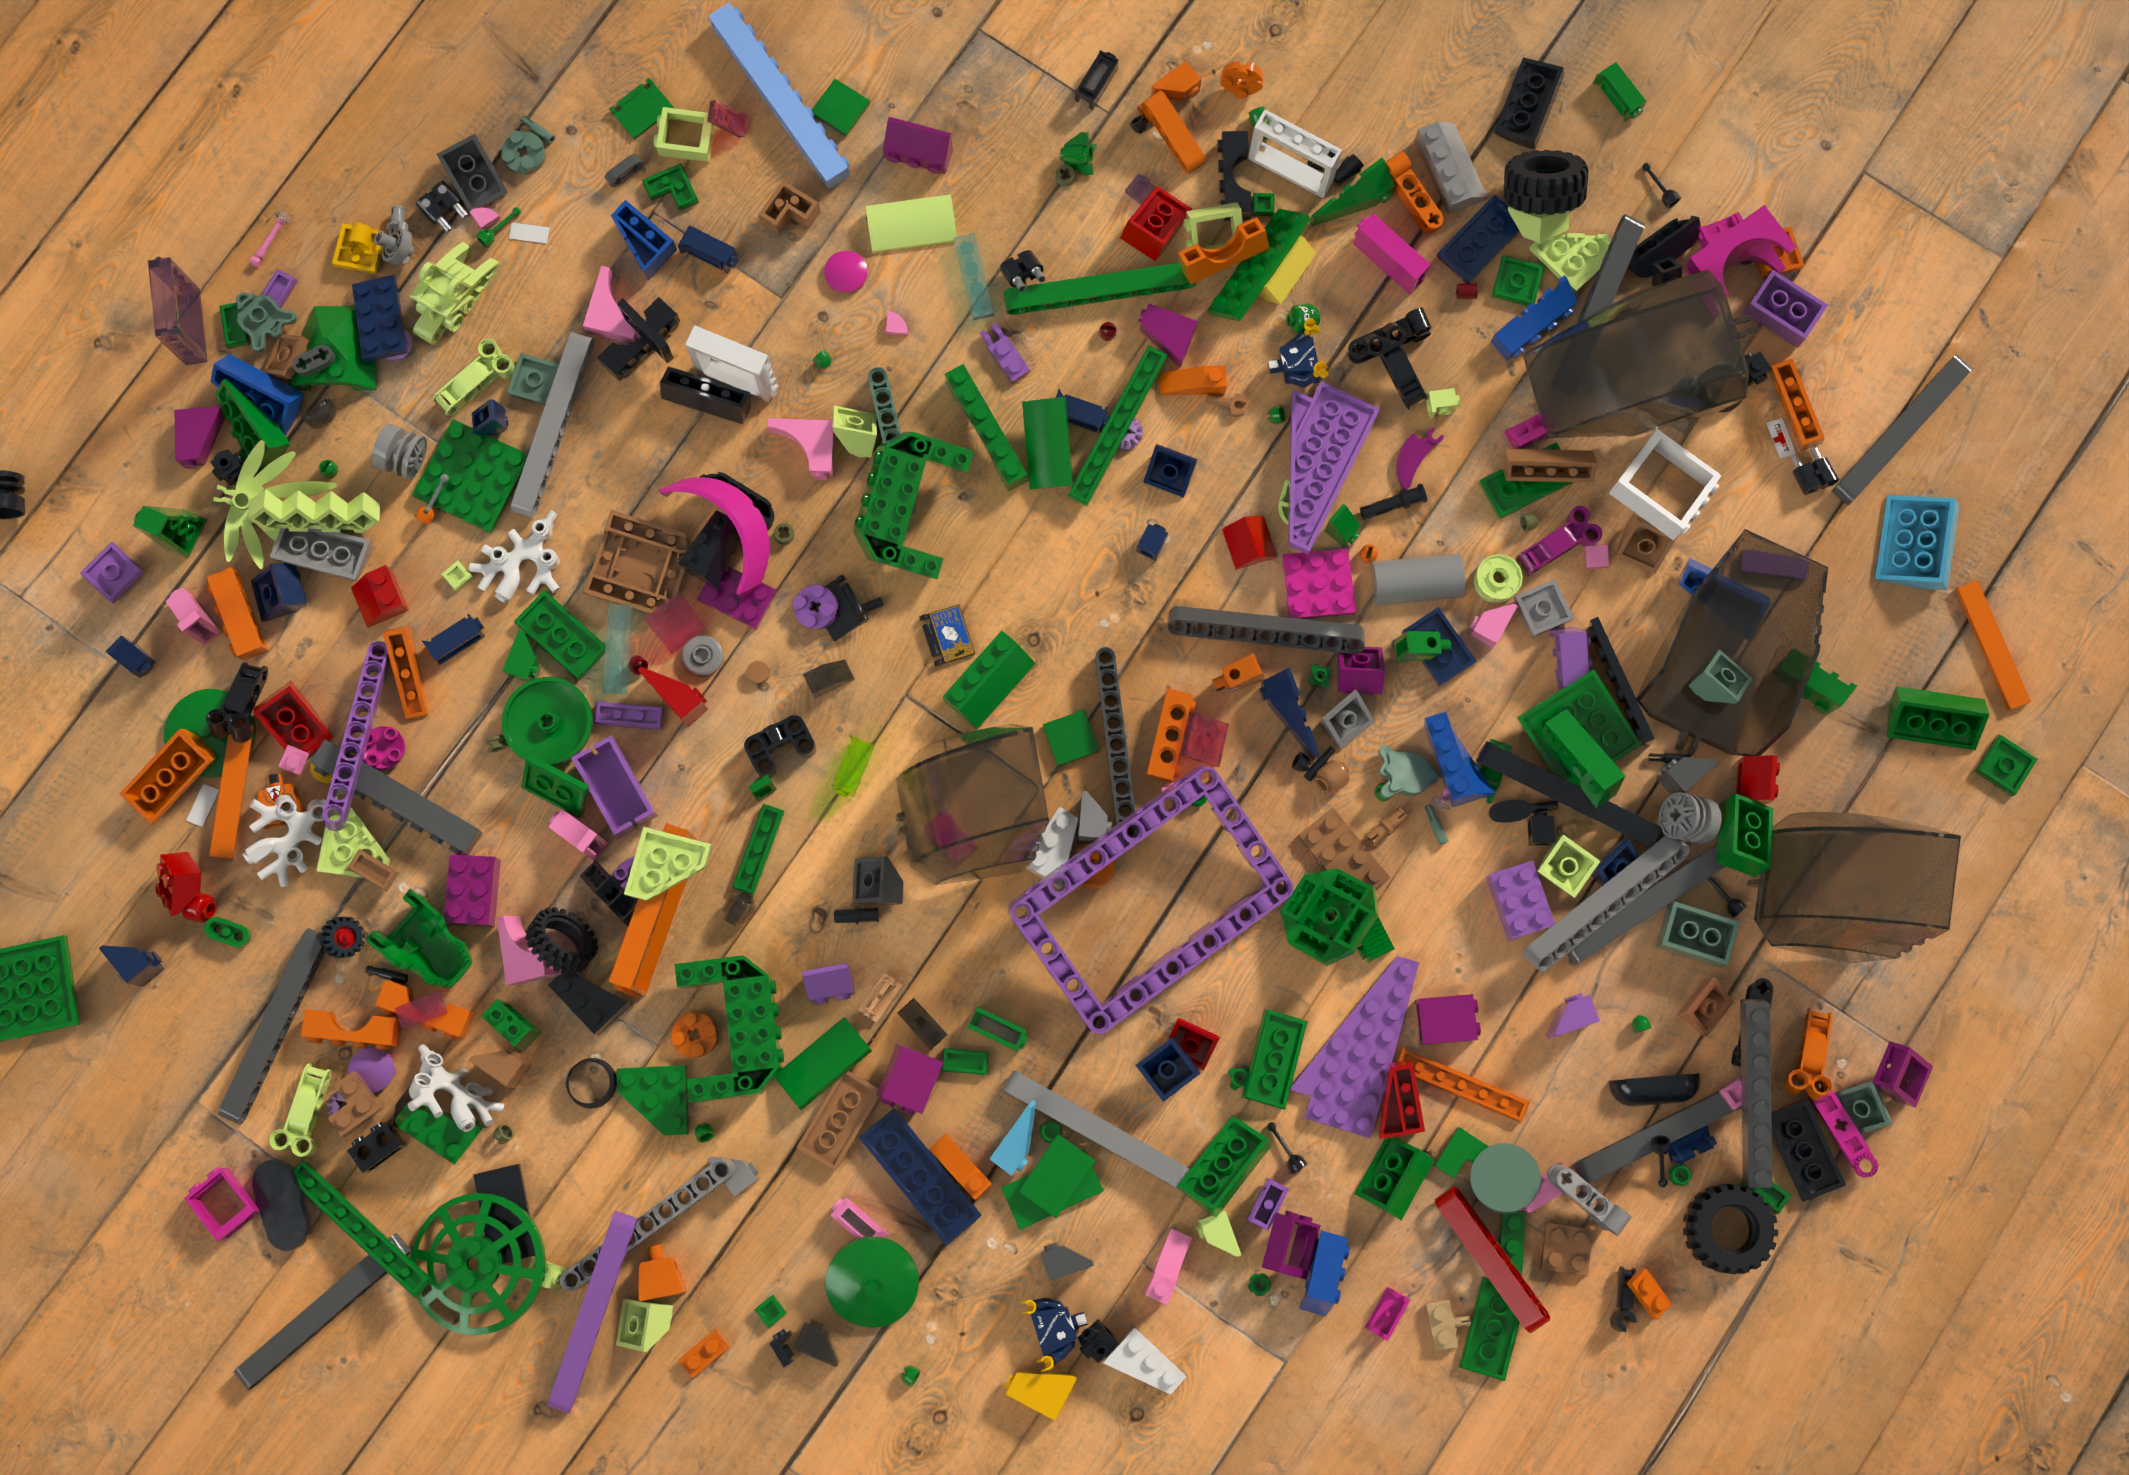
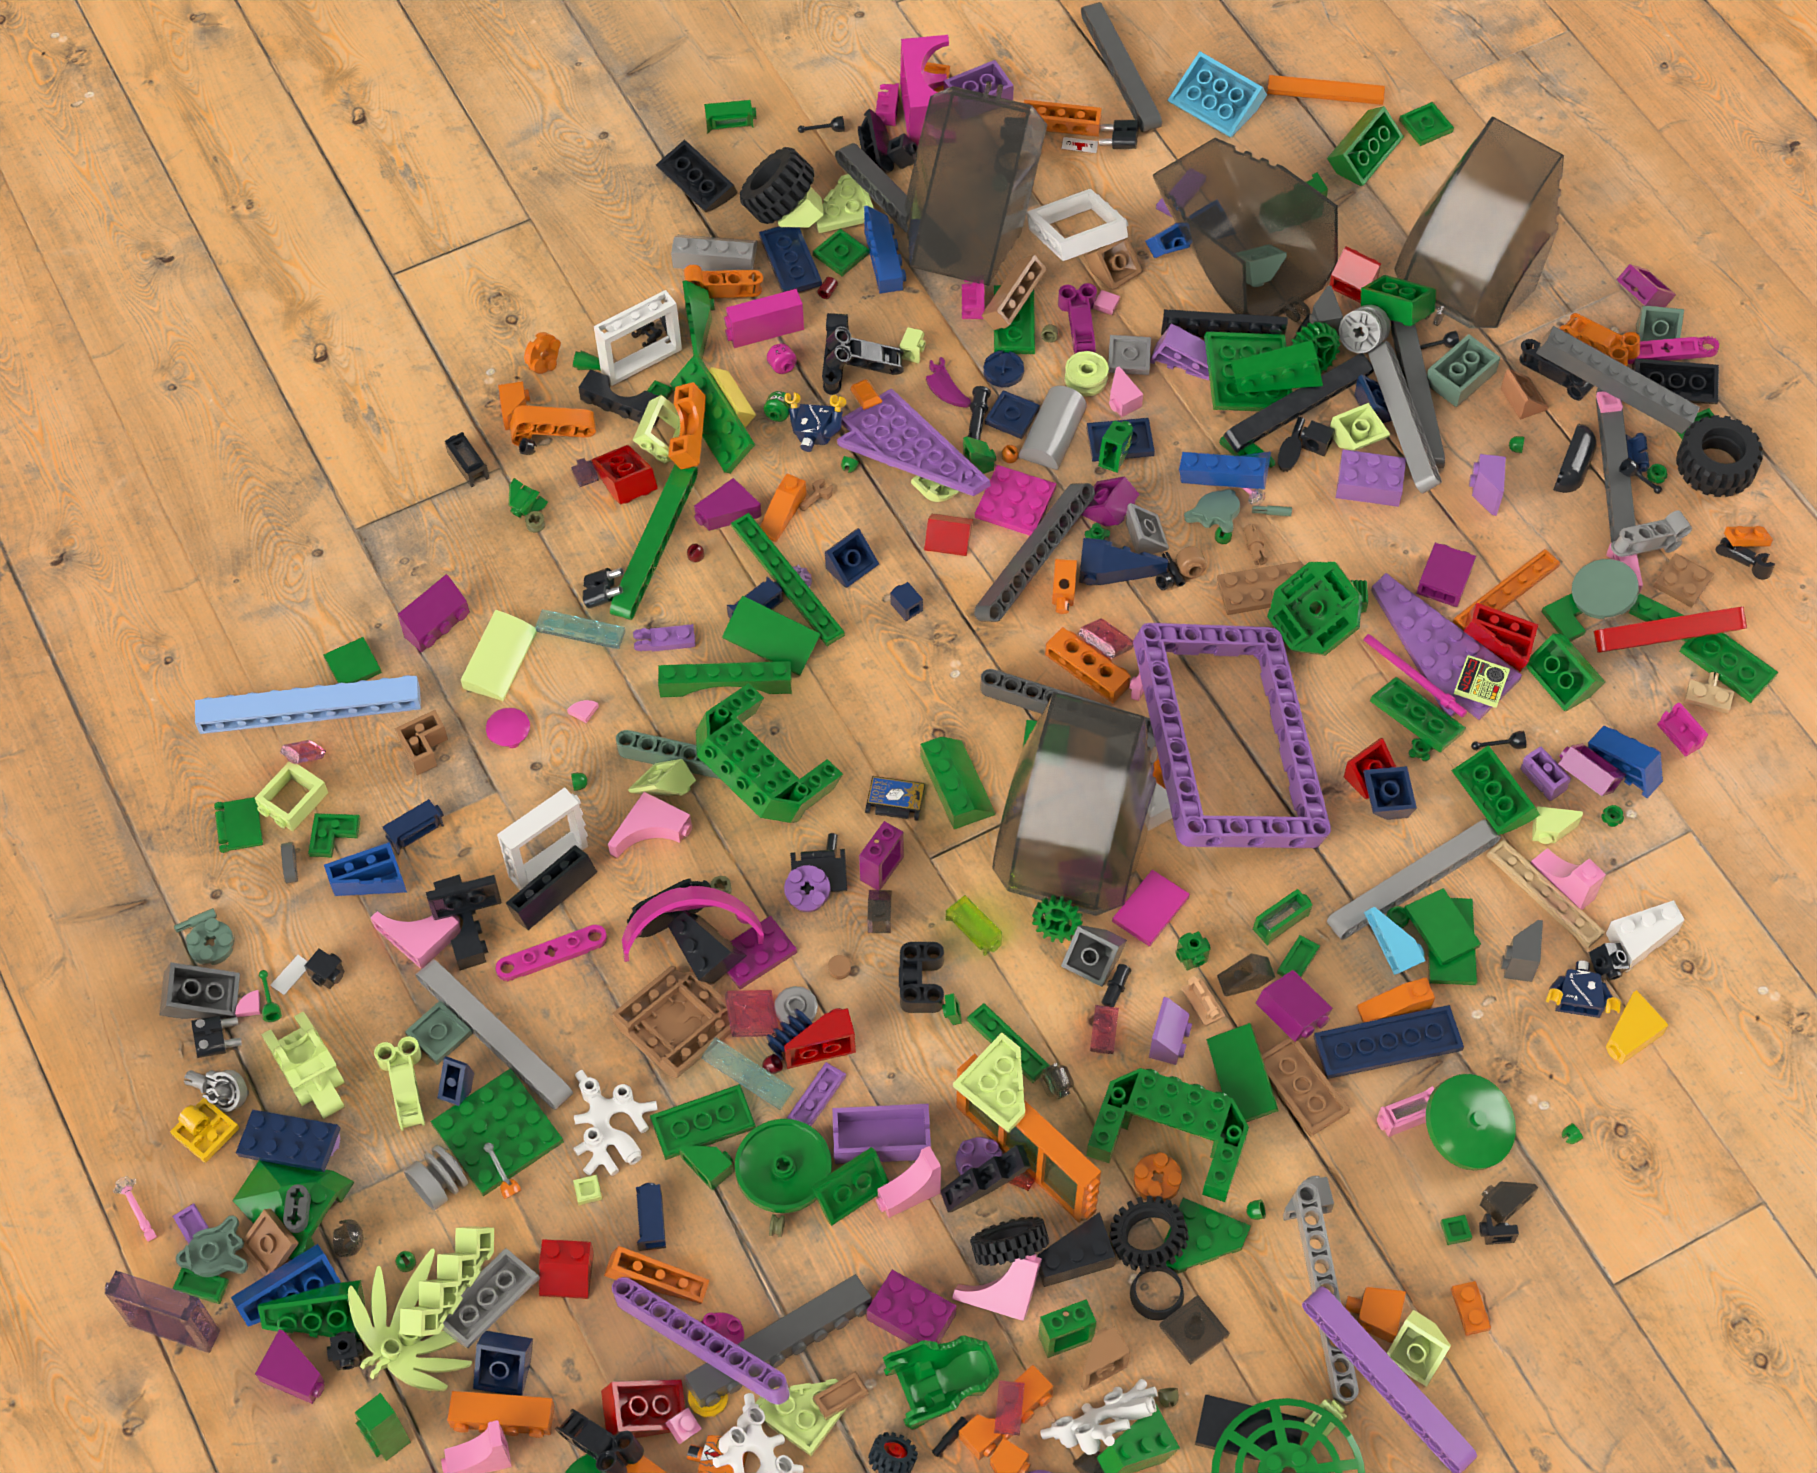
camera: 60 degrees left, 20 degrees down
none -> black brick [304,948,345,989]
none -> dark pink piece [495,925,607,982]
none -> dark blue piece [766,1008,812,1061]
none -> dark pink head [767,343,797,374]
none -> orange tile [850,379,883,410]
none -> magenta window [859,821,904,891]
none -> dark blue tile [983,351,1024,388]
none -> dark blue tile [985,390,1040,439]
none -> green gear [1032,895,1083,943]
none -> clear pink plate [1090,1005,1119,1054]
none -> black tyre [1110,1196,1189,1272]
none -> dark pink tile [1112,870,1190,947]
none -> clear smoke tile [1159,1295,1230,1365]
none -> green brick [1175,931,1211,971]
none -> green gear [1291,321,1341,373]
none -> dark pink bar [1364,634,1468,718]
none -> tile [1454,655,1510,708]
none -> tan tile [1487,839,1605,949]

